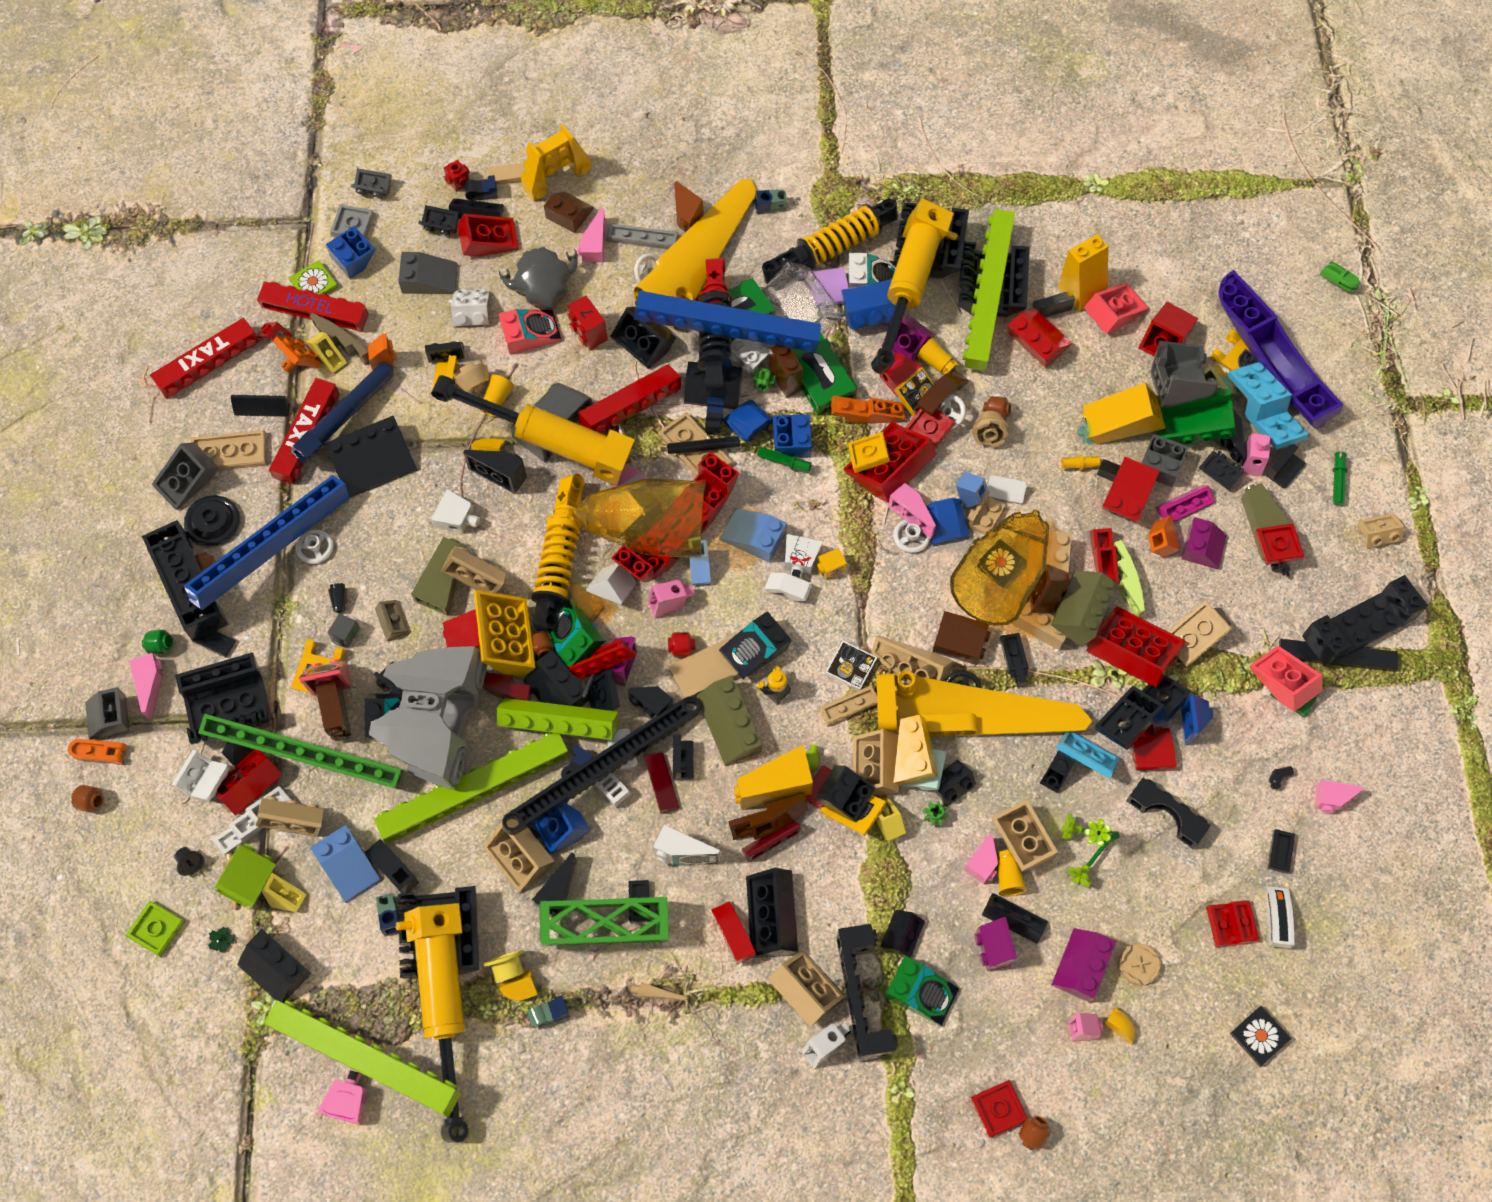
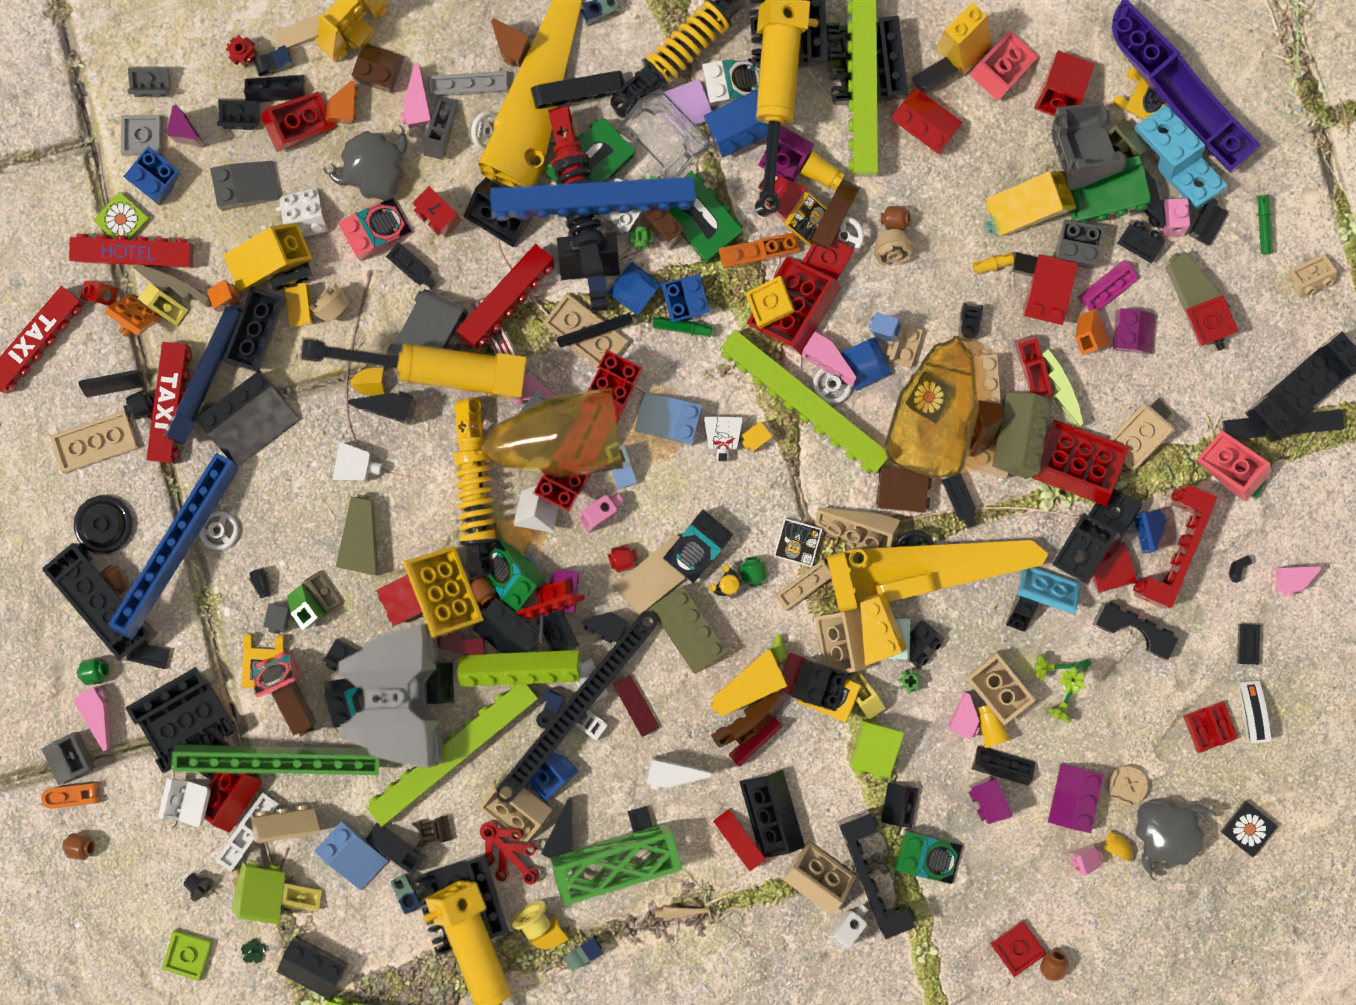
camera: 15 degrees left, 20 degrees up
dark grey slope [151,442,219,510] -> none
tan slope [441,546,506,593] -> none
yellow plant [480,375,515,417] -> none
black bracket [673,734,694,780] -> none
white slope [764,573,812,601] -> none
white slope [987,475,1027,504] -> none
none -> black head [124,391,154,420]
none -> magenta slope [166,104,206,148]
none -> yellow slope [223,222,312,291]
none -> black slope [223,287,287,373]
none -> bright green slope [287,584,327,630]
none -> orange slope [326,81,358,124]
none -> yellow brick [343,19,376,52]
none -> black hinge [386,242,437,289]
none -> dark brown piece [412,815,452,848]
none -> dark grey slope [424,96,458,160]
none -> black panel [427,662,454,704]
none -> red plant [480,821,540,885]
none -> black beam [530,71,625,109]
none -> lime brick [720,330,891,474]
none -> green head [740,556,768,587]
none -> lime slope [849,720,904,780]
none -> black piece [958,302,983,342]
none -> red plate [1133,484,1217,609]
none -> dark grey piece [1135,799,1217,881]

